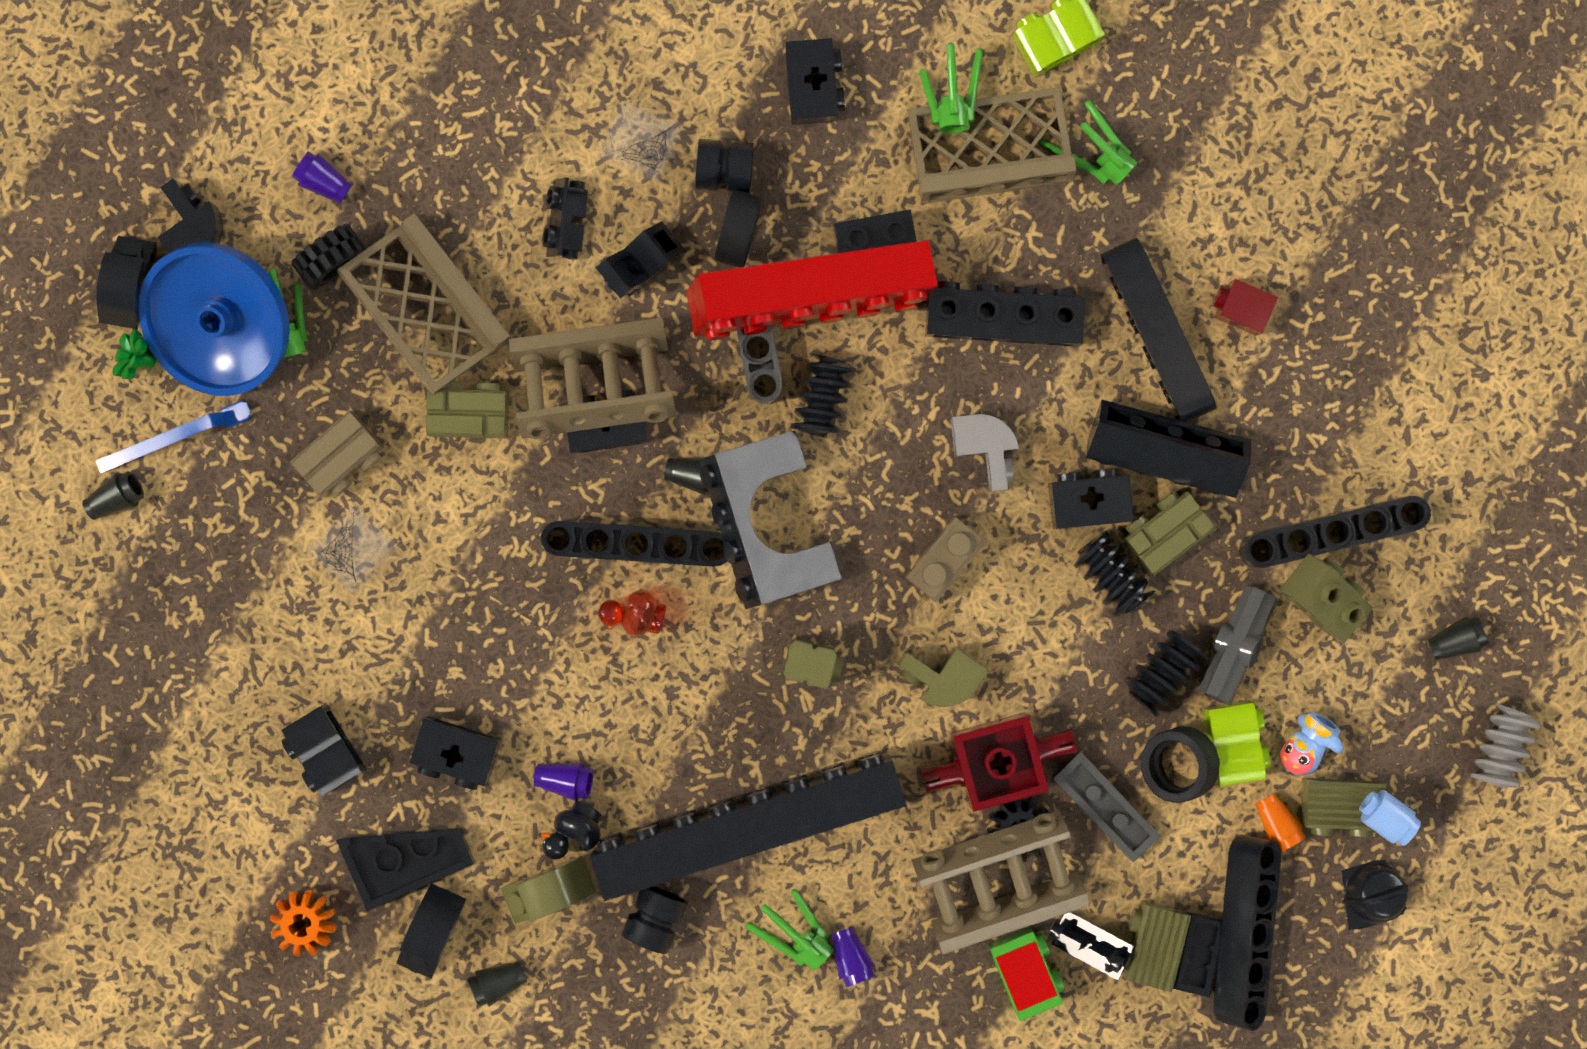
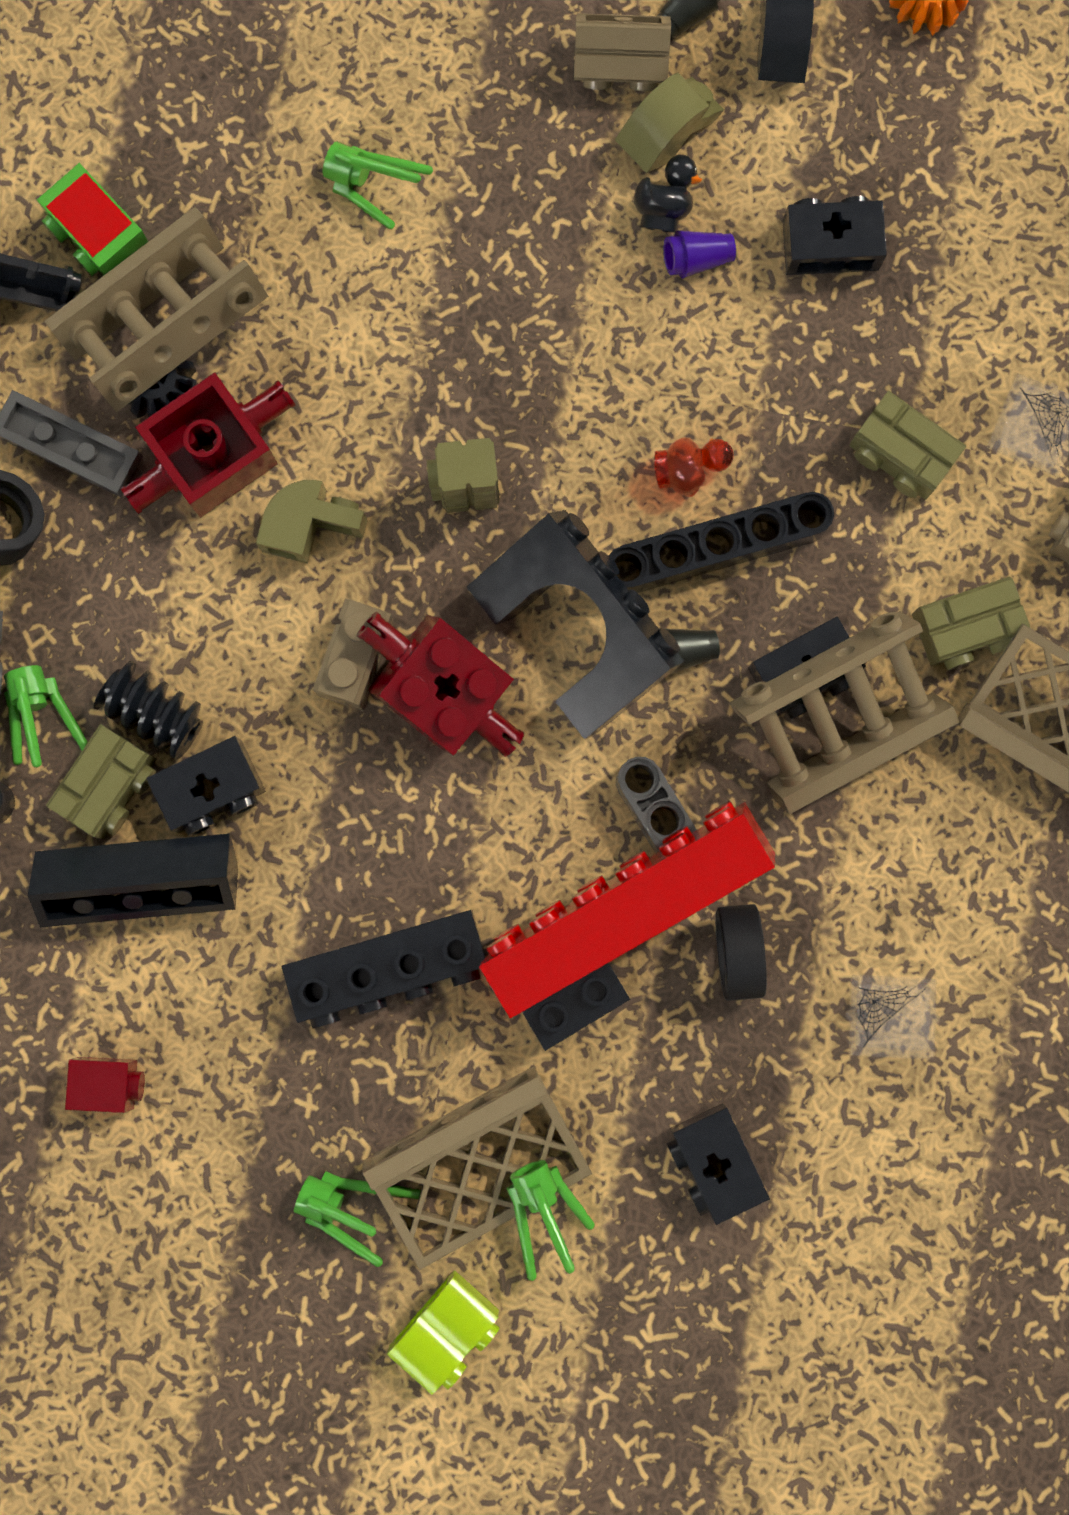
camera: 155 degrees right, 5 degrees down
black brick [281,704,367,796] -> none
black wing [336,827,476,911] -> none
black hinge [542,177,588,260] -> none
black brick [590,751,907,902] -> none
black brick [596,221,686,298] -> none
black wheel [621,886,688,954] -> none
black wheel [695,139,754,194] -> none
black piece [790,353,856,439] -> none
dark purple cone [831,927,875,988] -> none
light grey brick [950,414,1019,492] -> none
black beam [1100,238,1217,422] -> none
black piece [1125,630,1209,718] -> none
none -> bright green plant [4,665,88,768]
none -> dark red brick [357,611,524,757]
none -> dark tan brick [574,13,671,91]
none -> olive brick [849,390,966,500]

